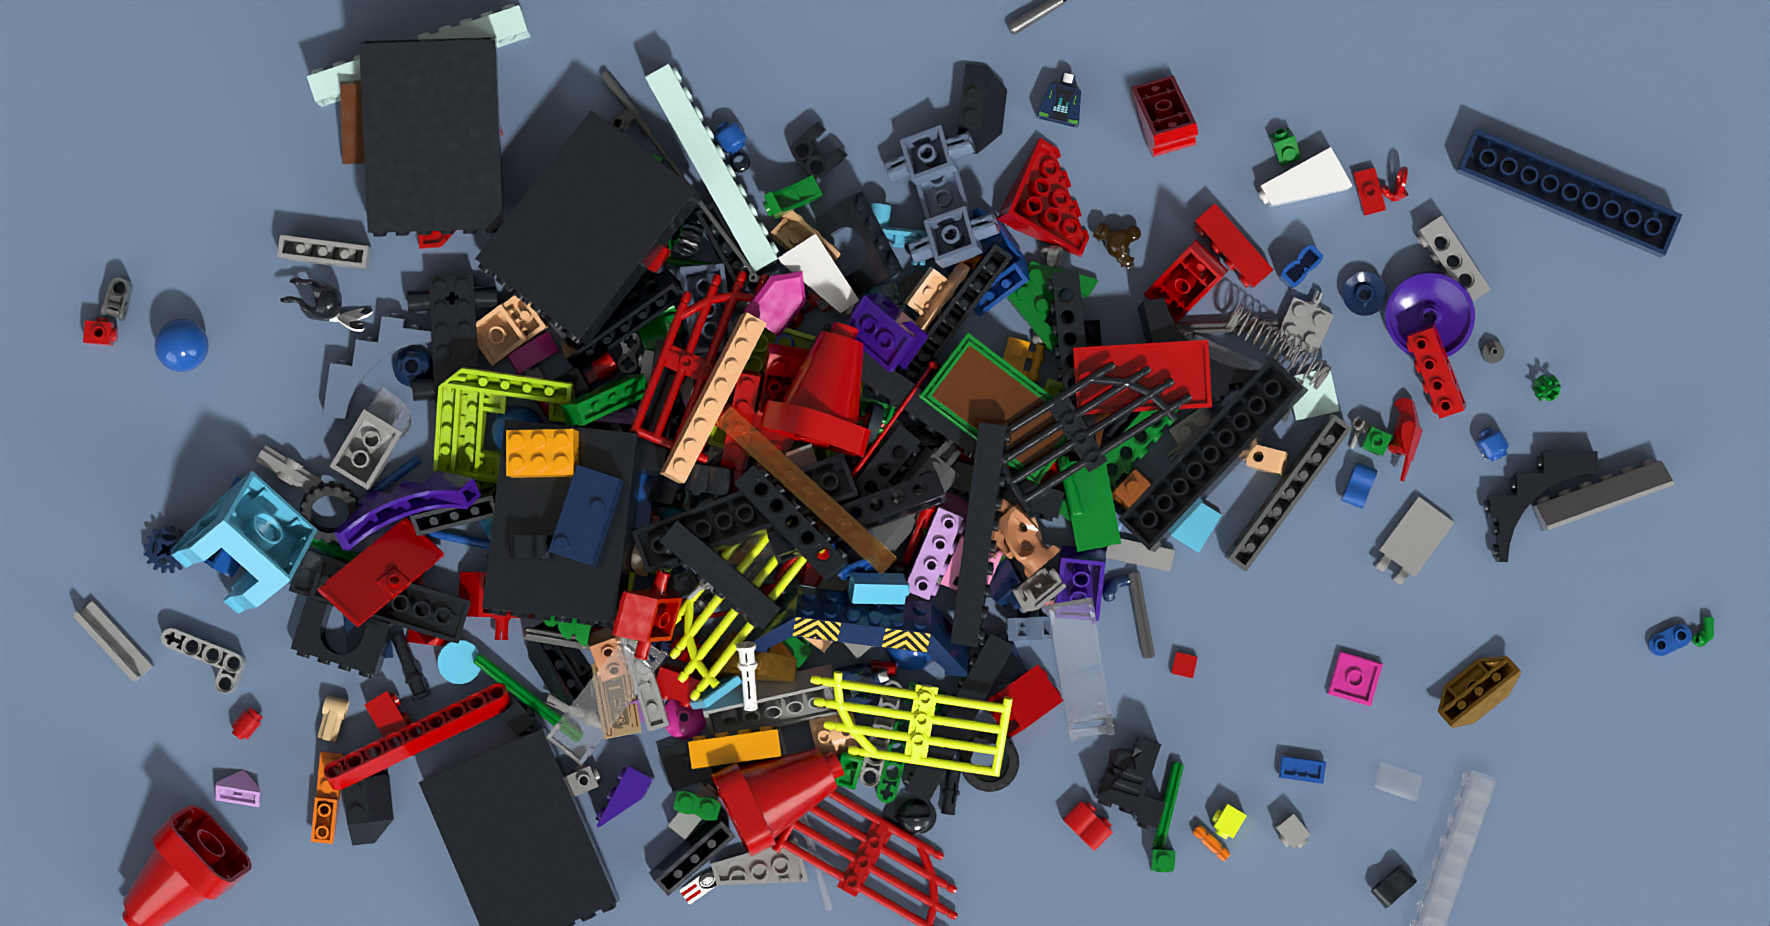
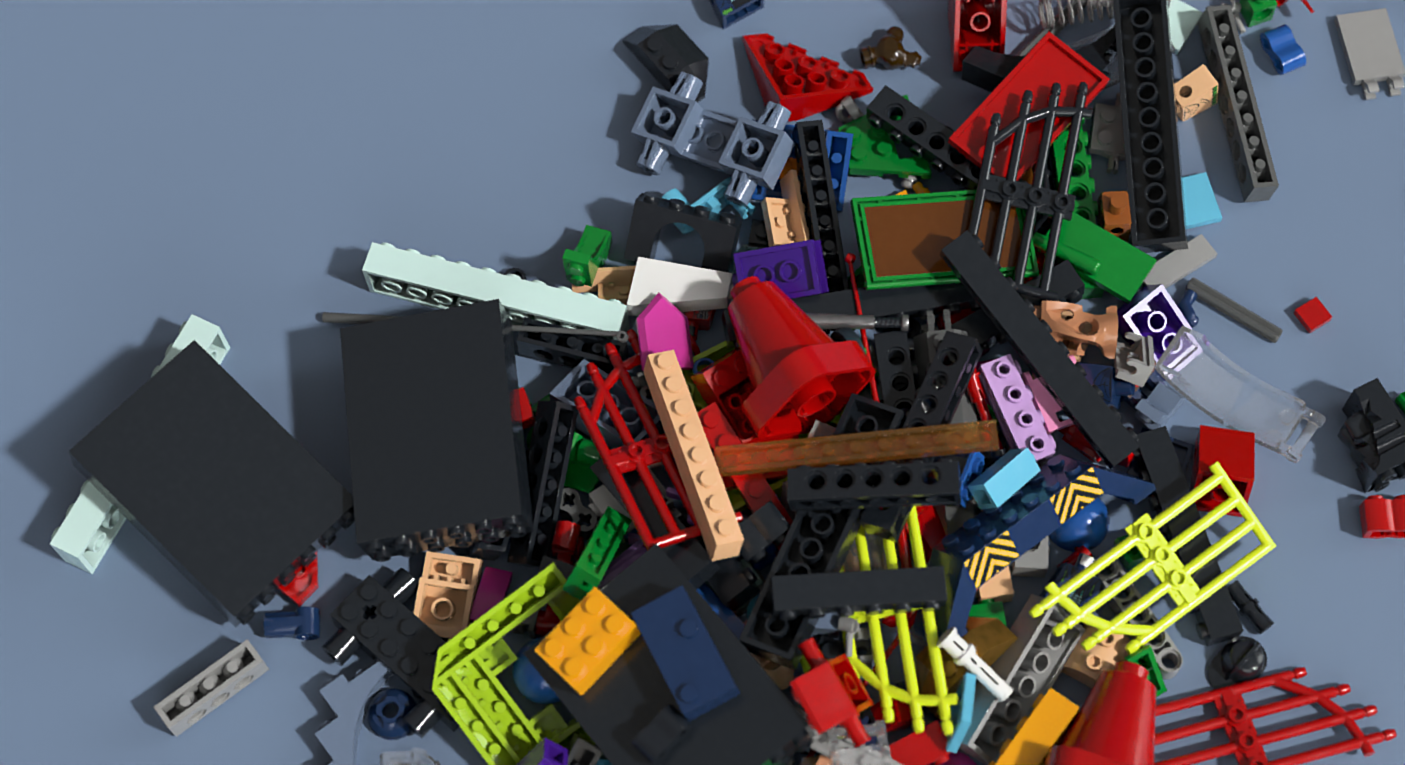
camera: 45 degrees left, 20 degrees down
black hair [280,278,373,332] -> none
reddish brown tile [340,80,364,164] -> none
black gear [672,219,704,257] -> none
blue head [714,121,747,155] -> none
black piece [791,121,848,180] -> none
green beam [877,719,910,803] -> none
black tyre [960,732,1019,792] -> none
none -> dark blue piece [264,607,320,640]
none -> flat silver piece [806,313,909,331]

